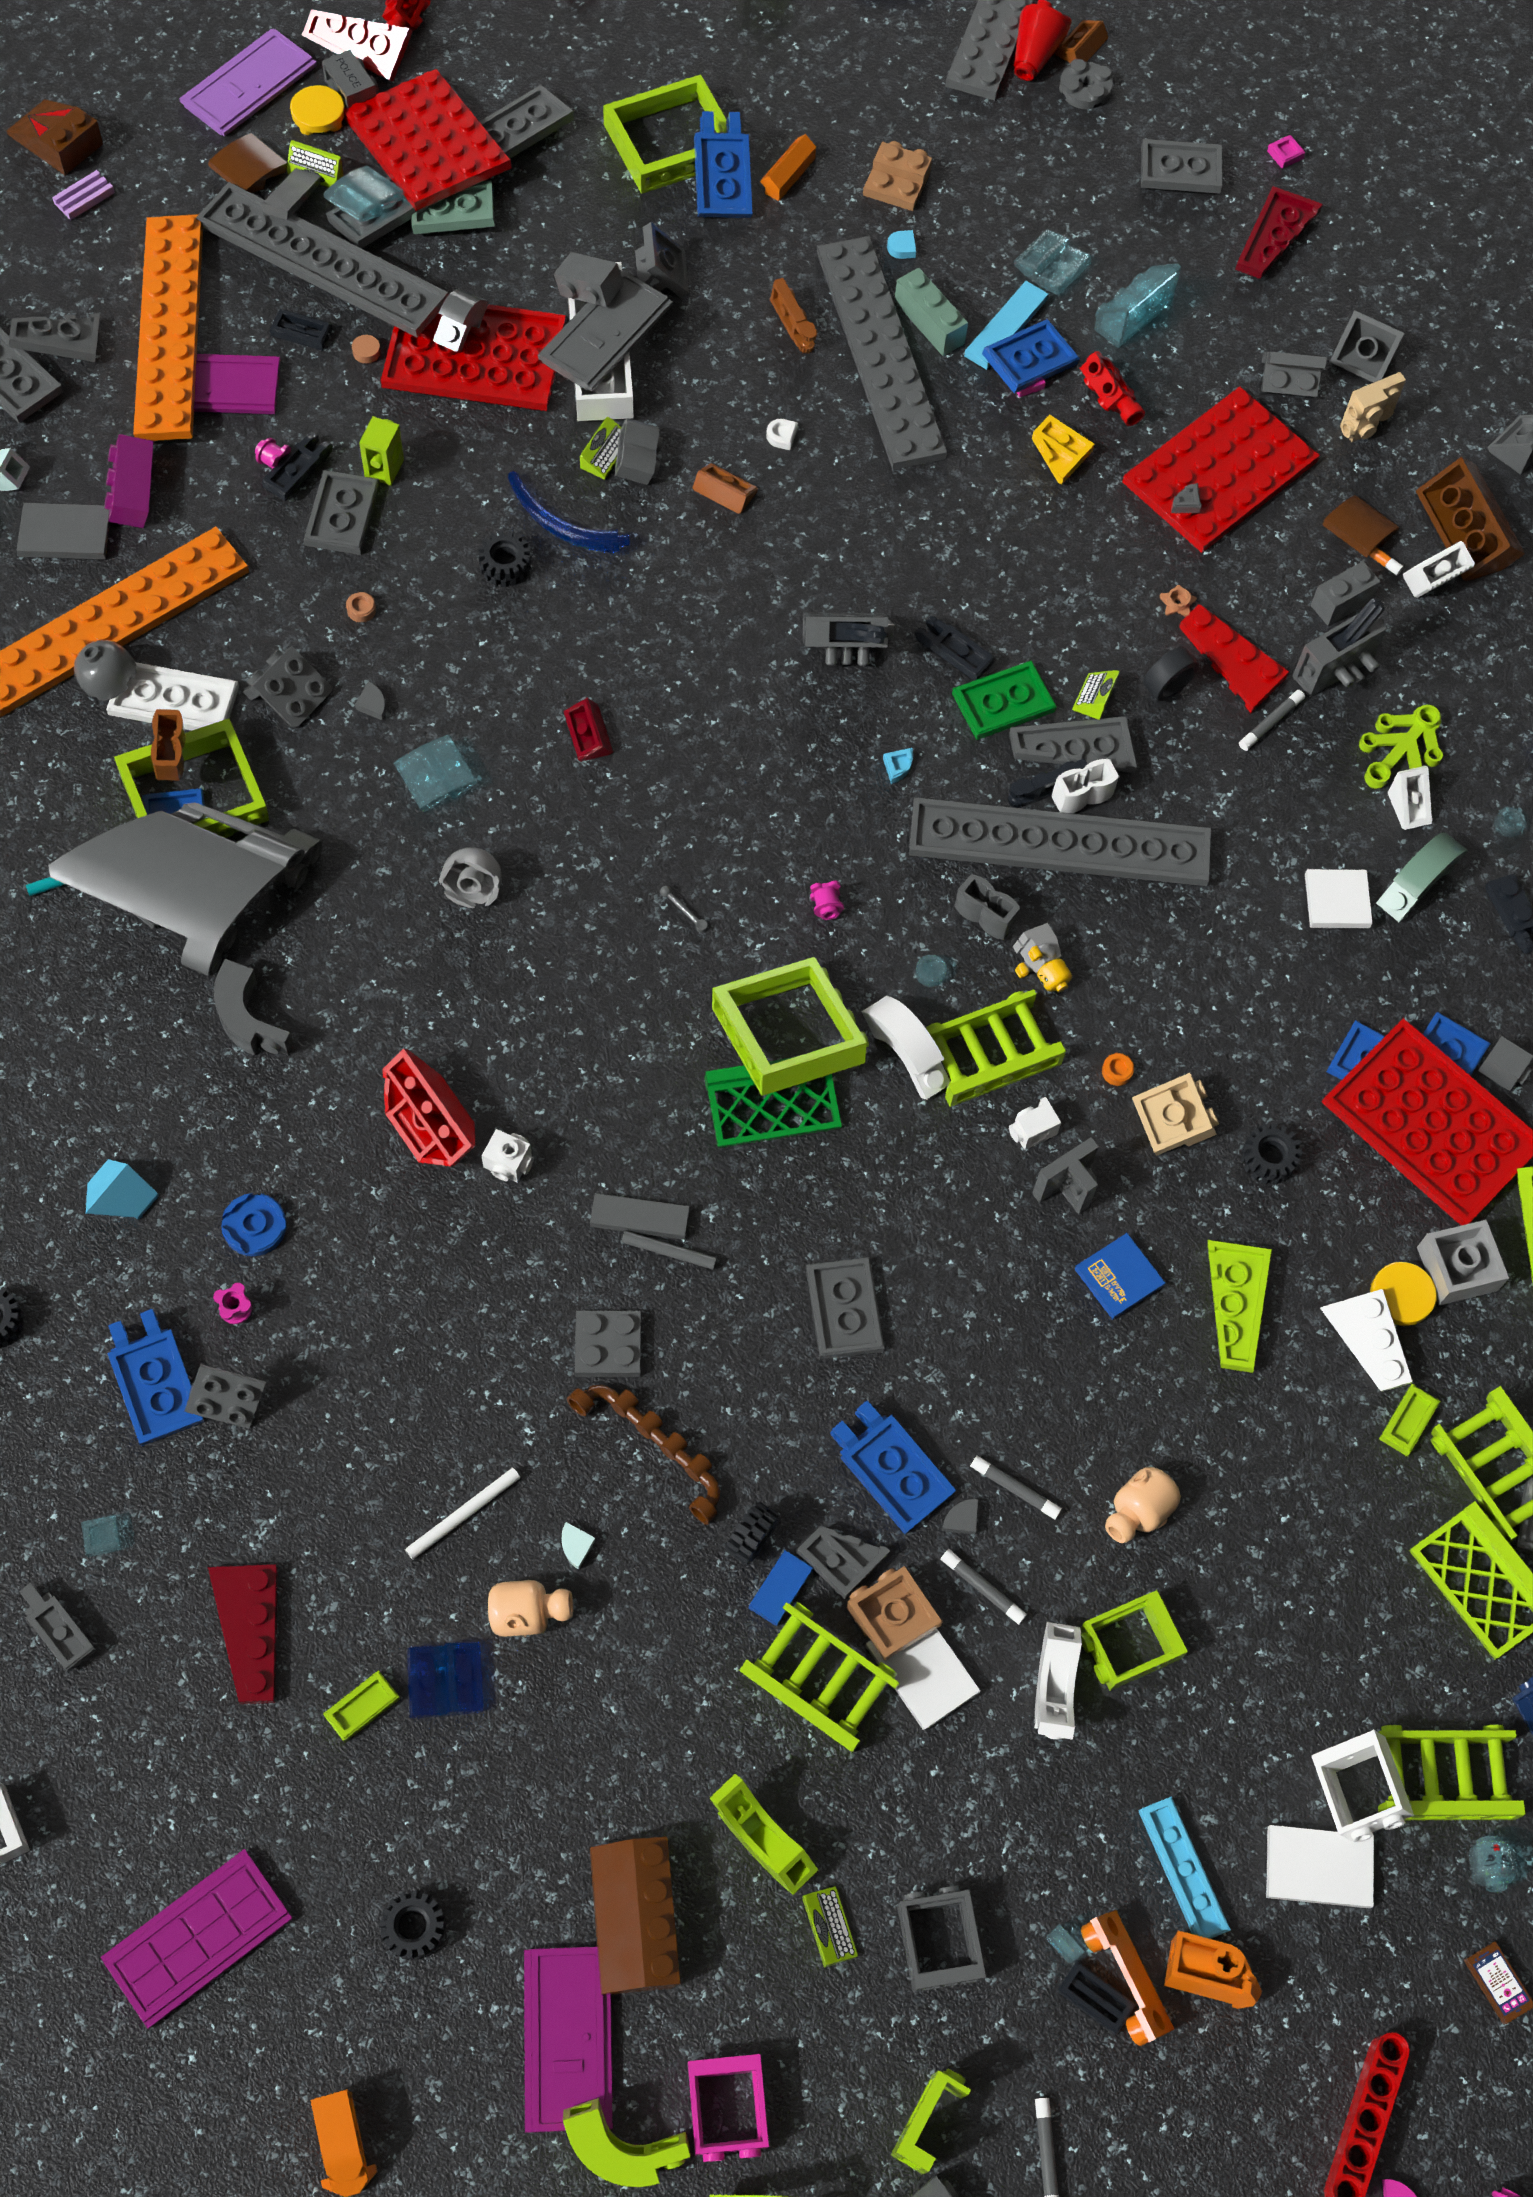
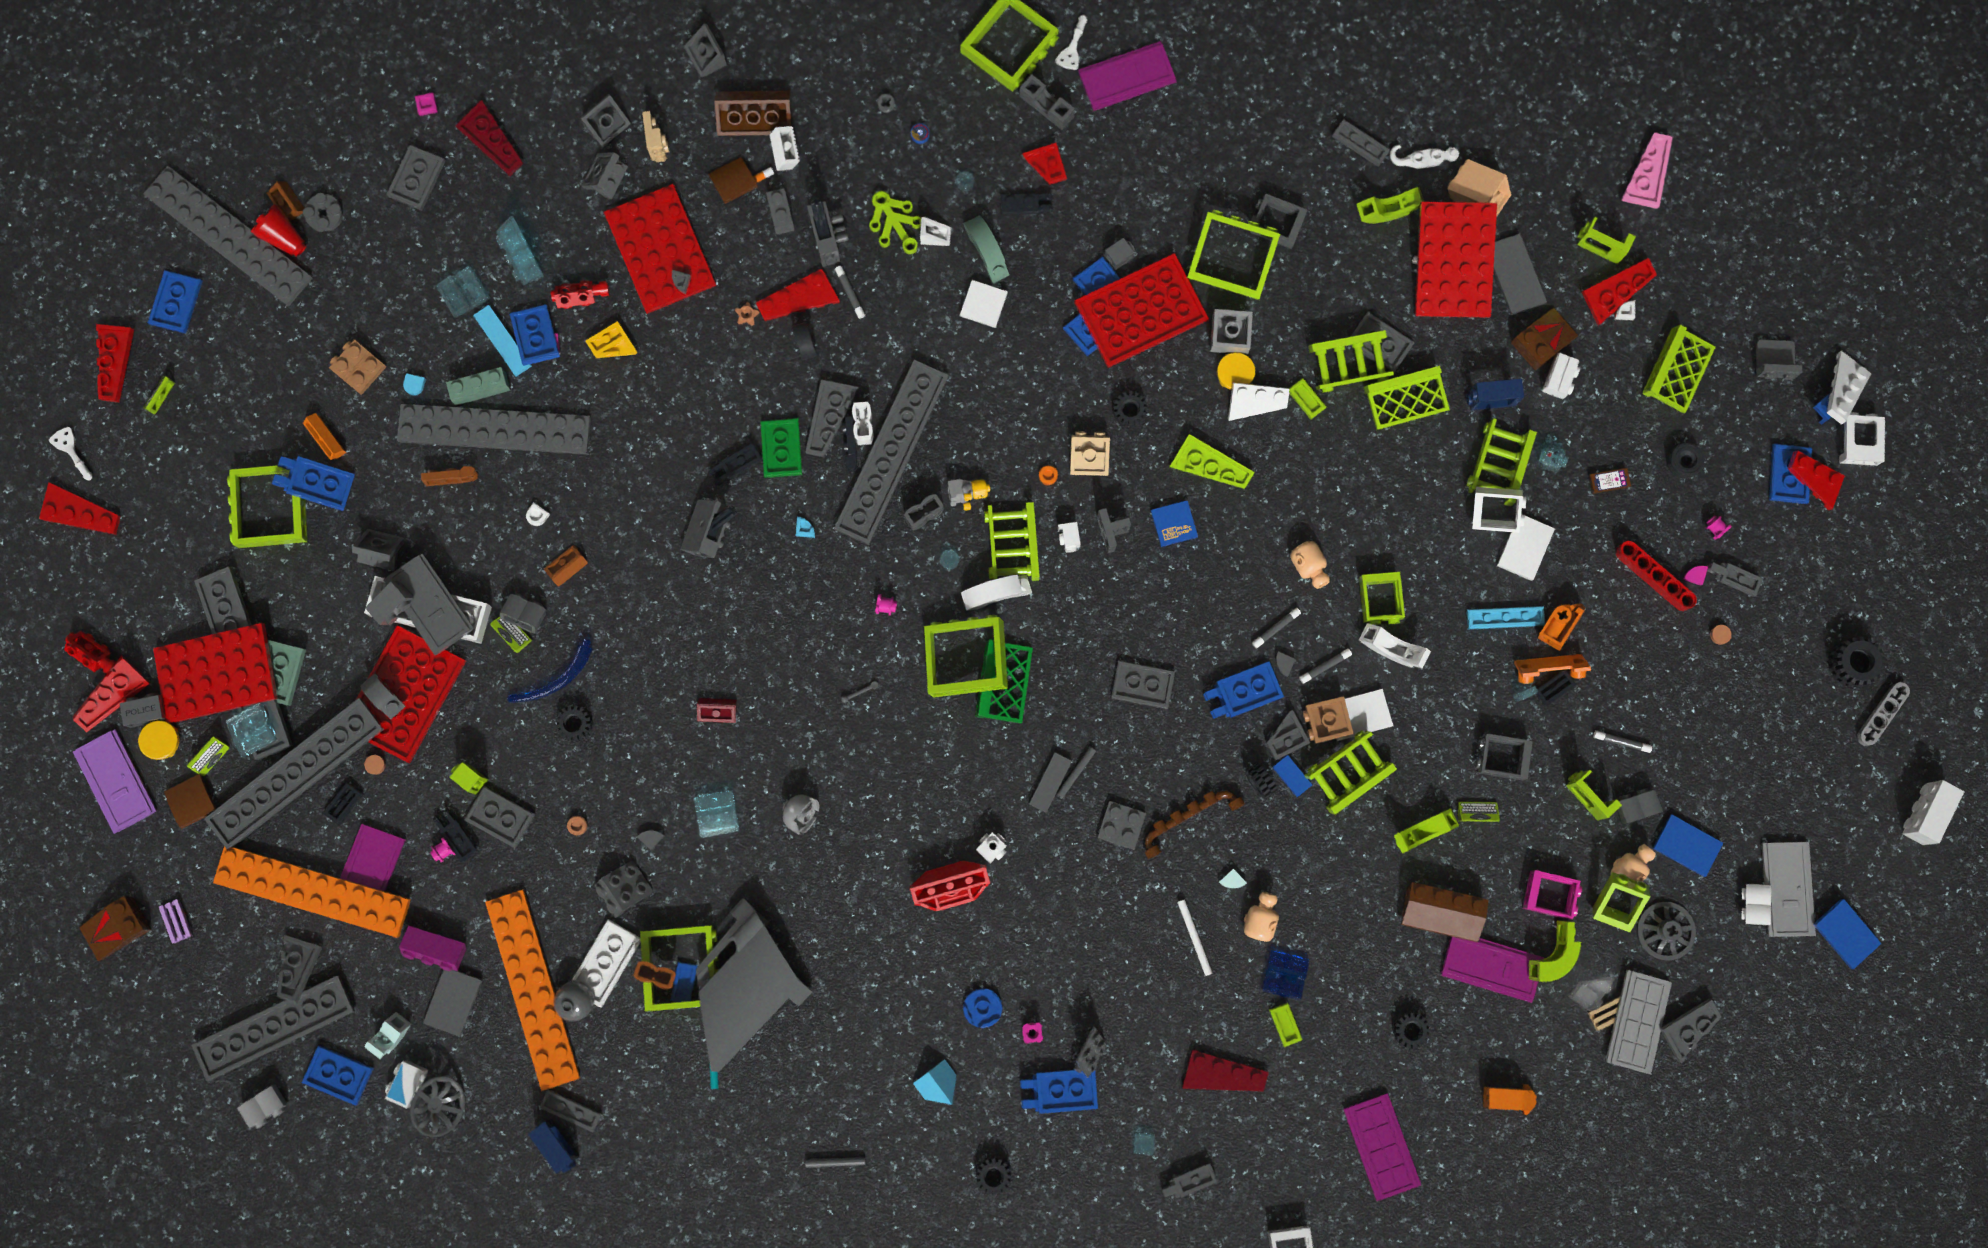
camera: 70 degrees left, 15 degrees up
dark grey arch [214,959,293,1056] -> none
dark grey tile [262,168,321,220] -> none
slope [1072,670,1120,720] -> none

